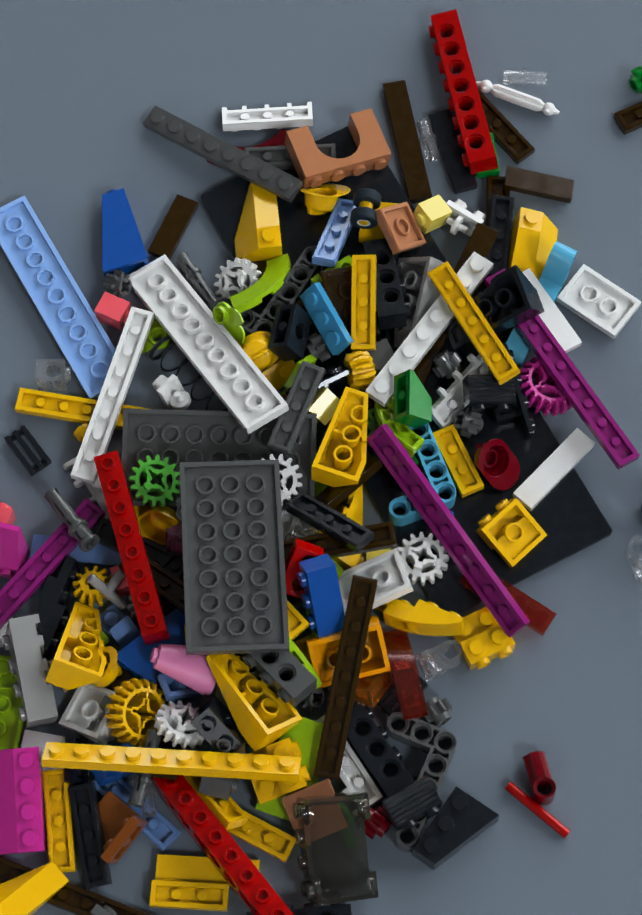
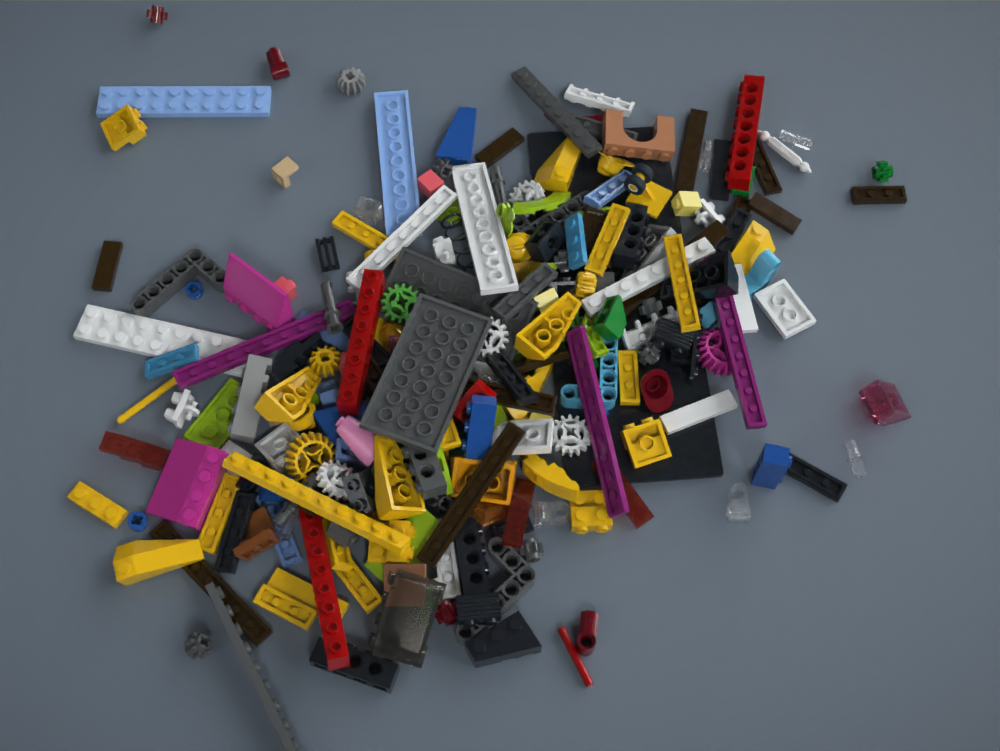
camera: 20 degrees right, 5 degrees down
light grey piece [87,570,127,610] -> none
nougat tile [375,201,426,255] -> none

